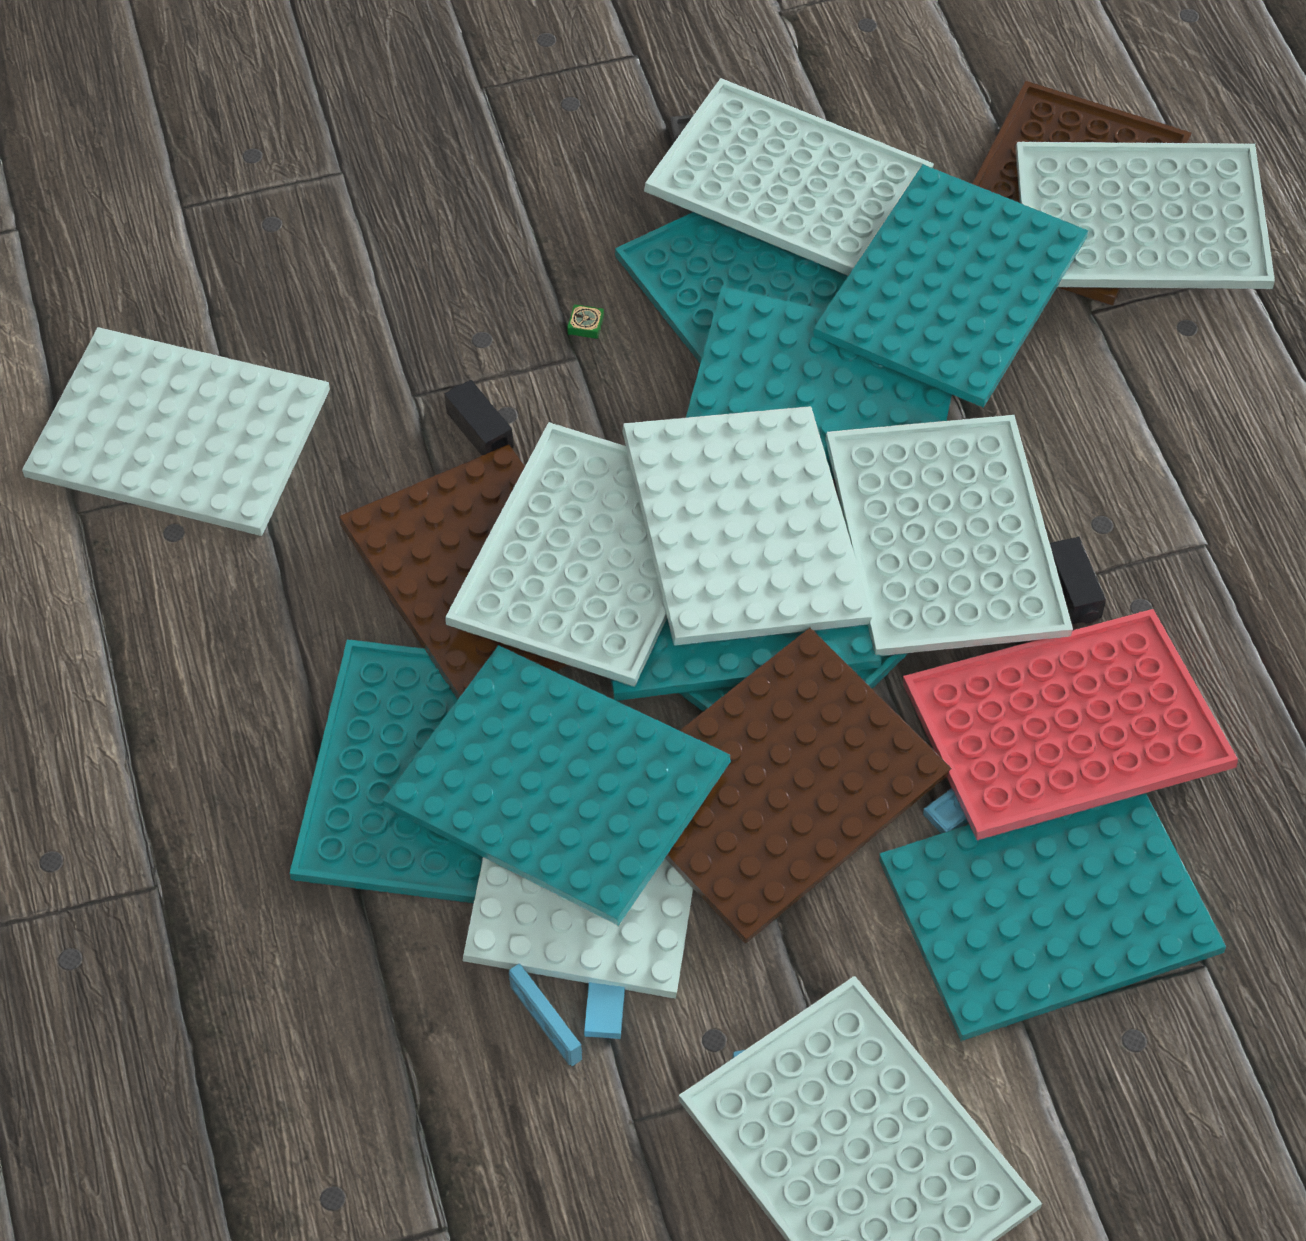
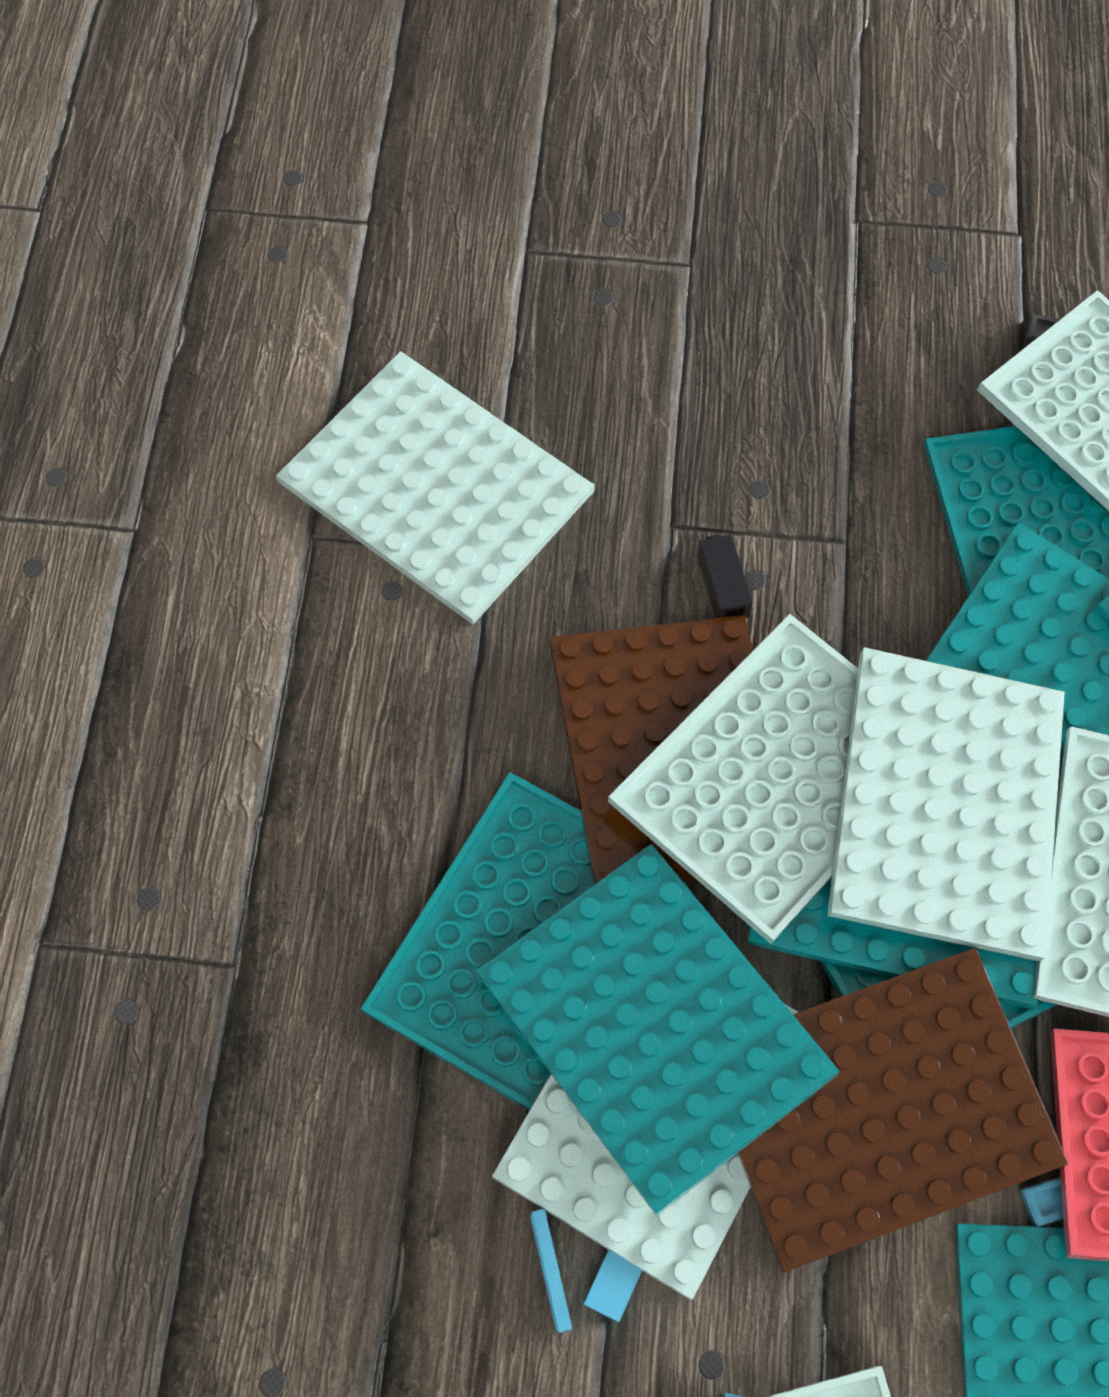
camera: 20 degrees right, 10 degrees up
tile [567,304,604,339] -> none

